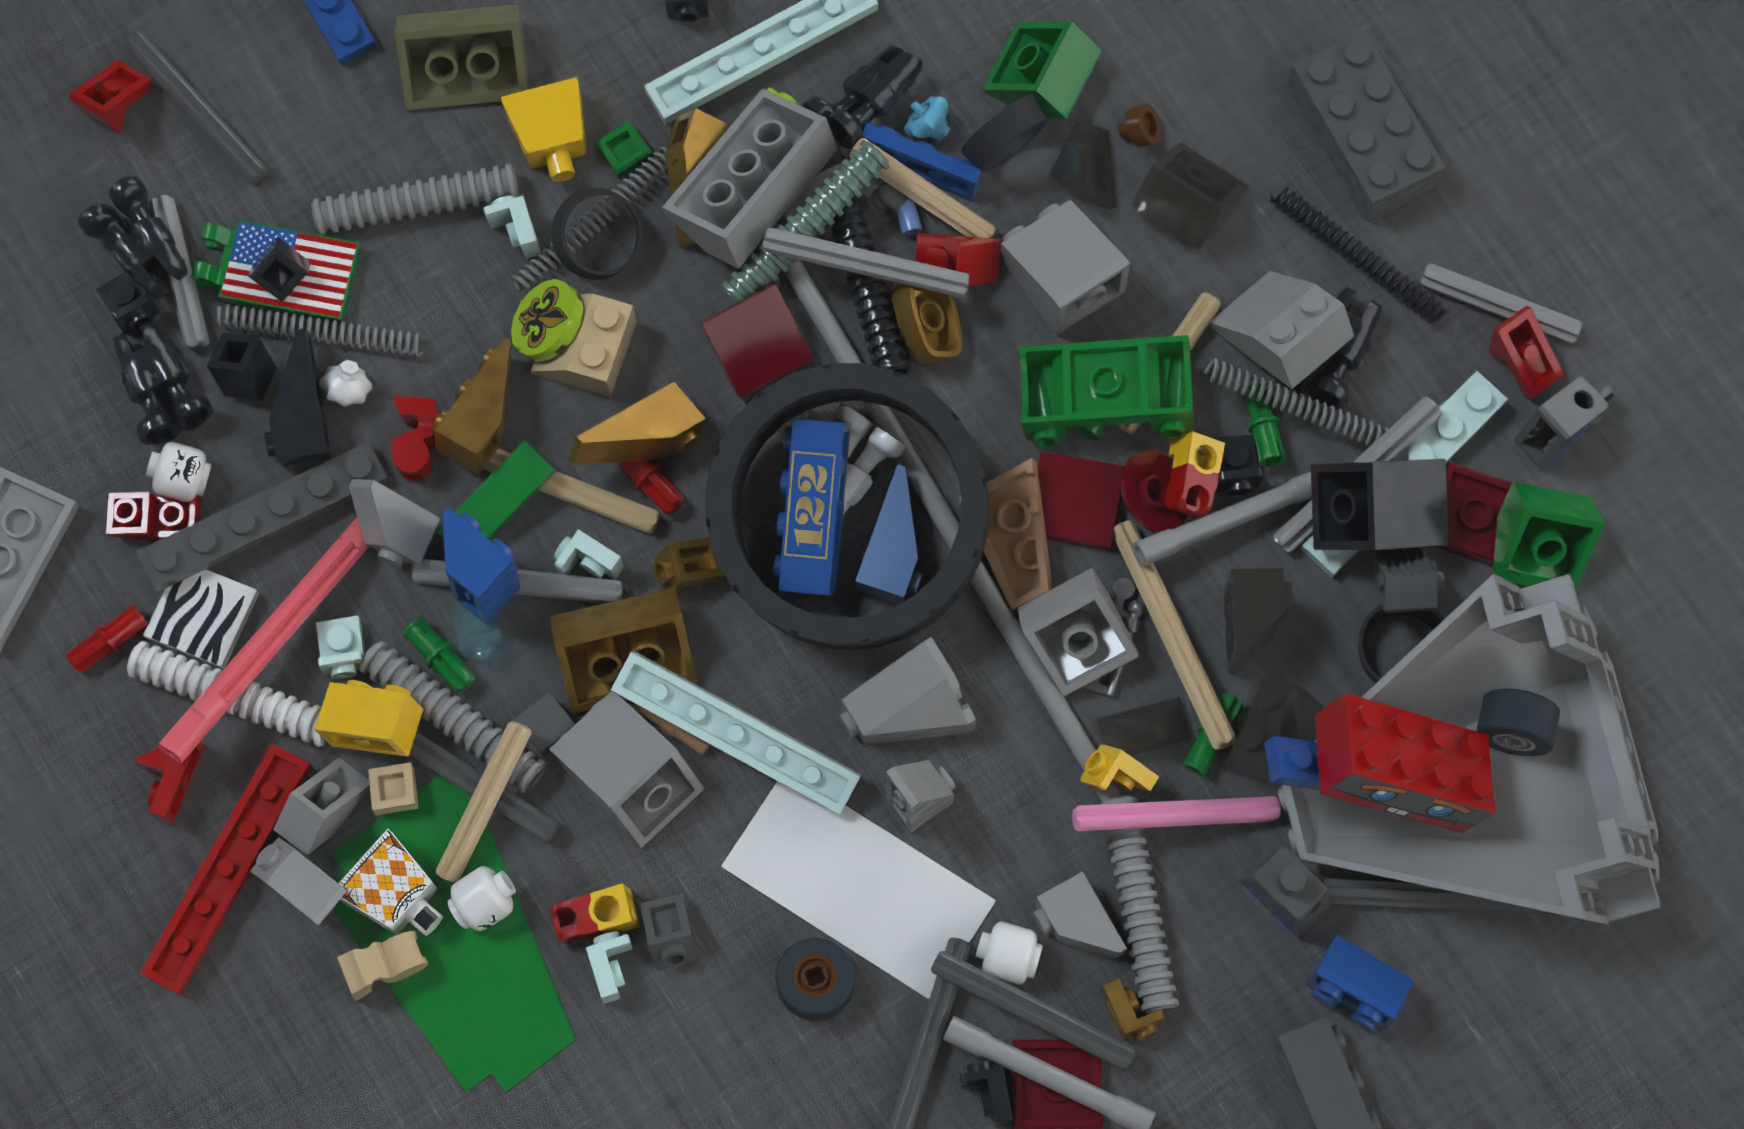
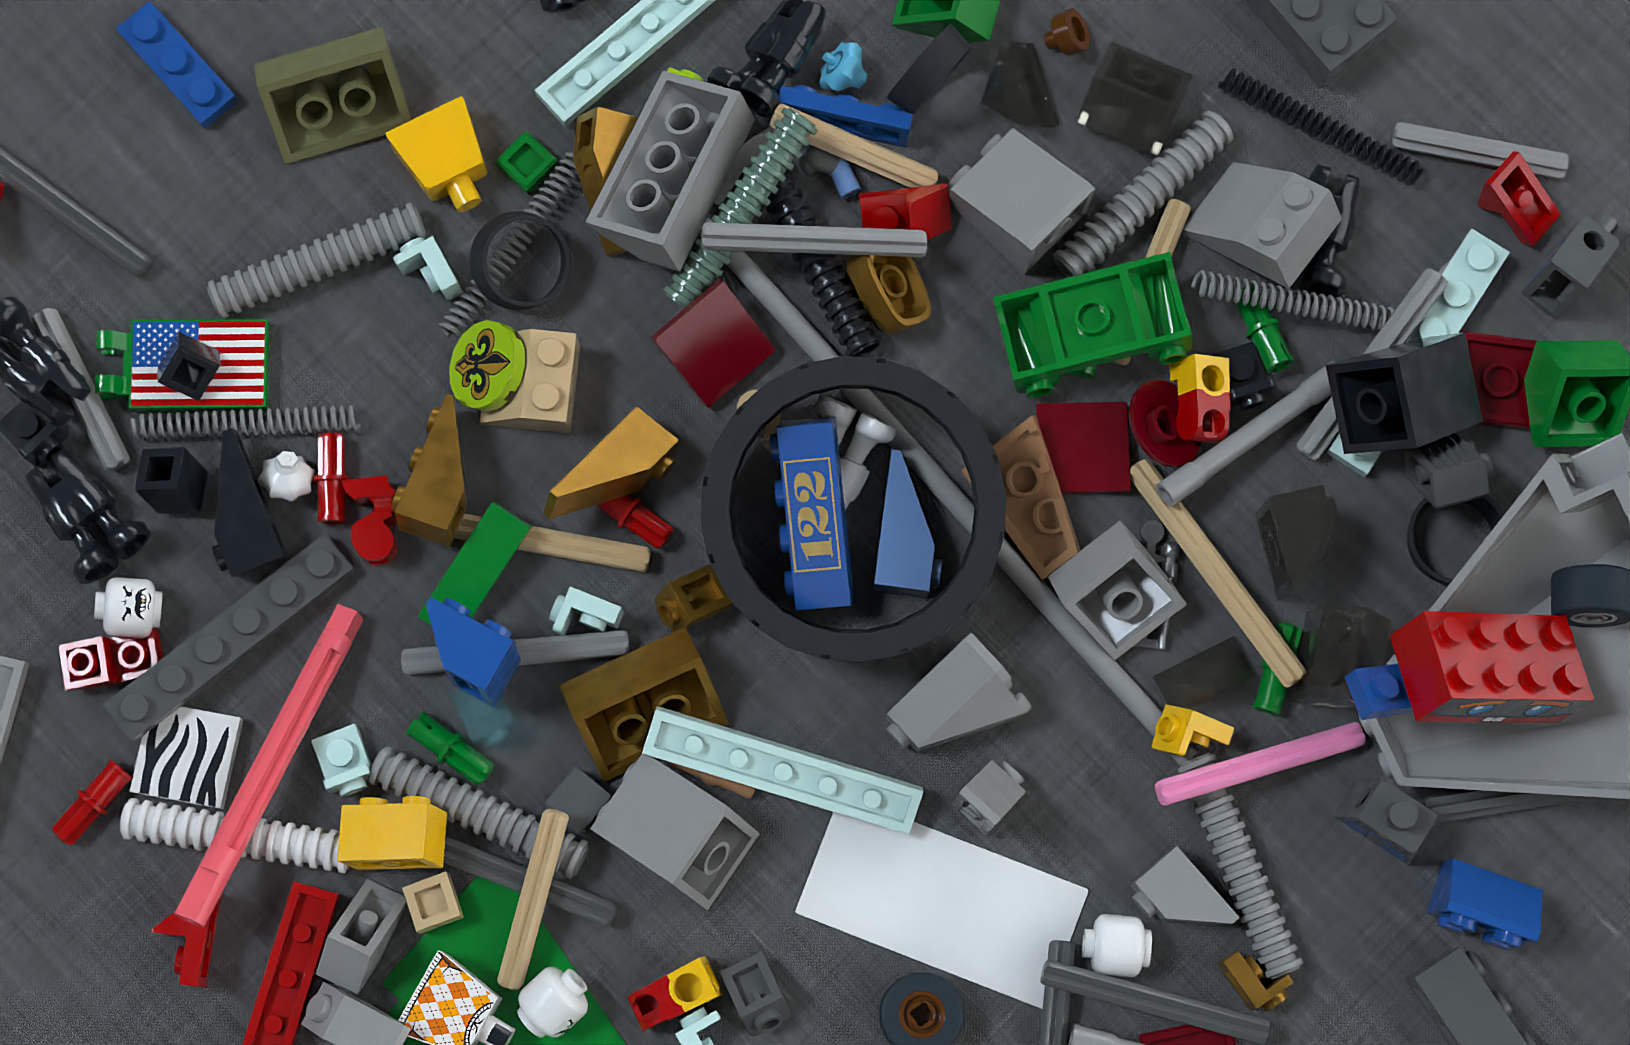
camera: 15 degrees left, 5 degrees up
light grey slope [349,479,440,567] -> none
none -> red axle [313,432,350,525]
none -> light grey piece [1053,111,1233,278]

